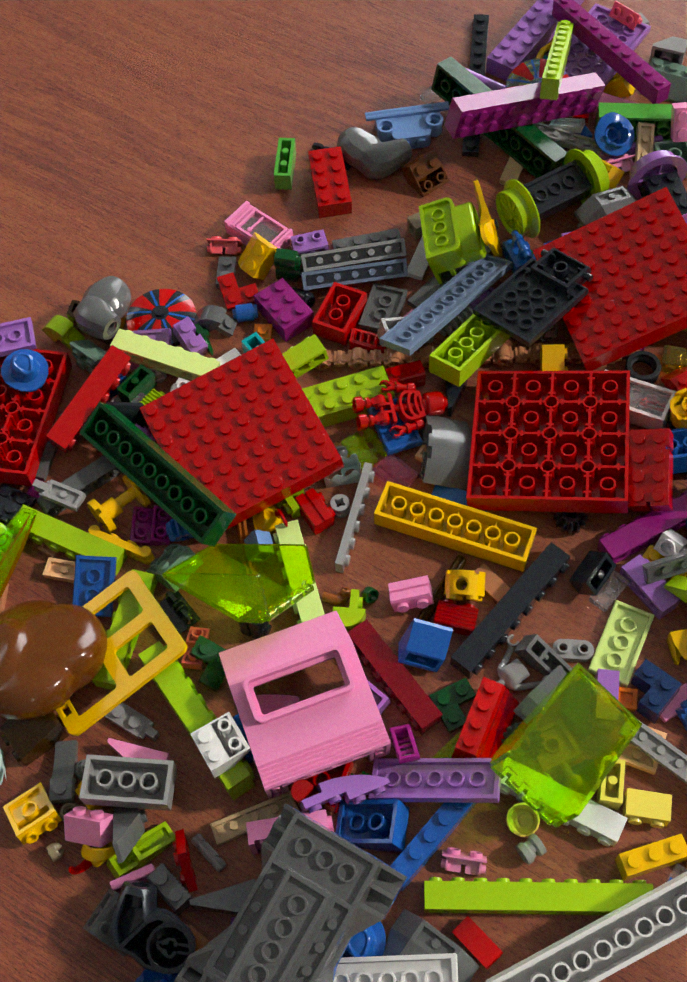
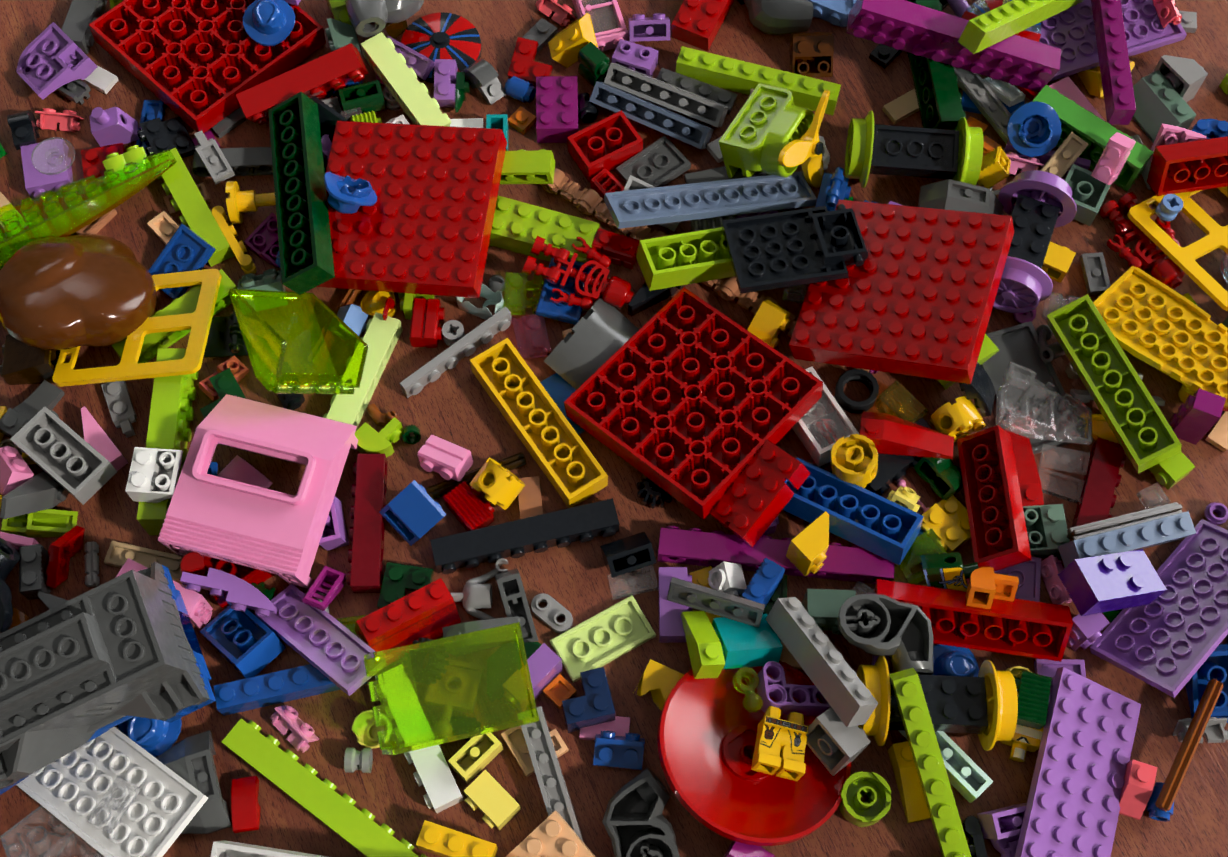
camera: 30 degrees right, 5 degrees up
none -> blue hat [324,172,377,214]
none -> medium lavender brick [628,13,670,42]
none -> lime brick [676,46,841,116]

